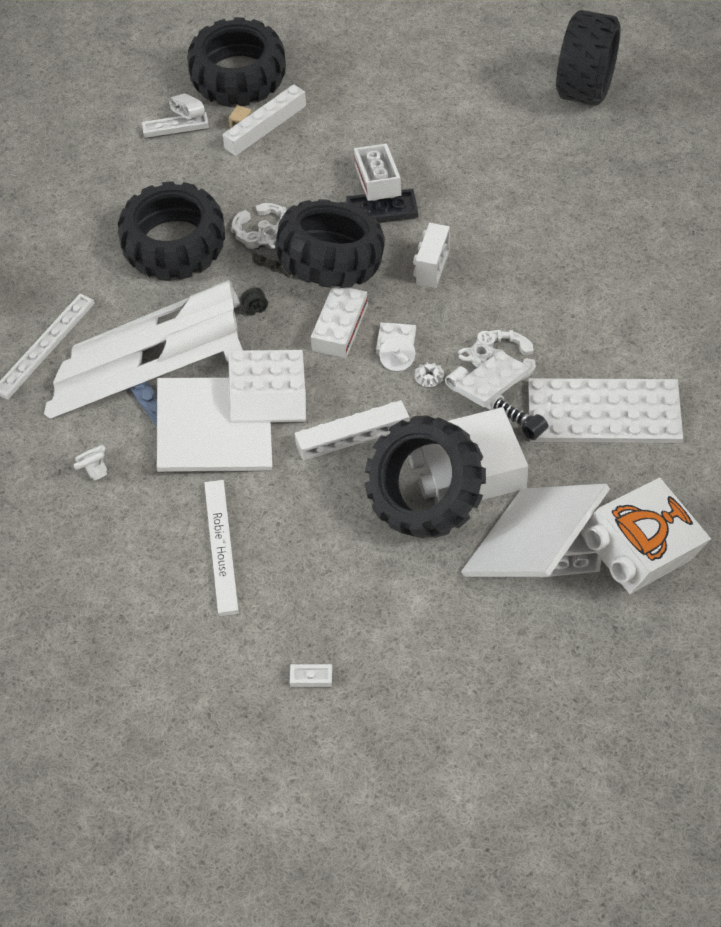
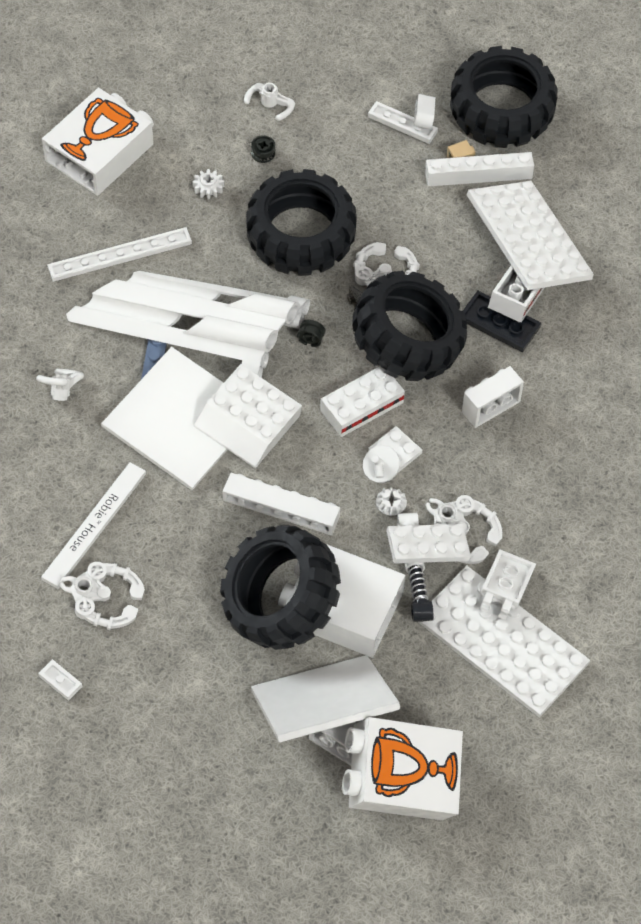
camera: 35 degrees right, 5 degrees up
none -> white piece [59,562,145,630]
none -> white gear [193,169,224,199]
none -> white piece [244,83,295,121]
none -> pearl dark grey wheel [251,135,275,163]
none -> white plate [467,181,594,290]
none -> white tile [480,550,536,620]

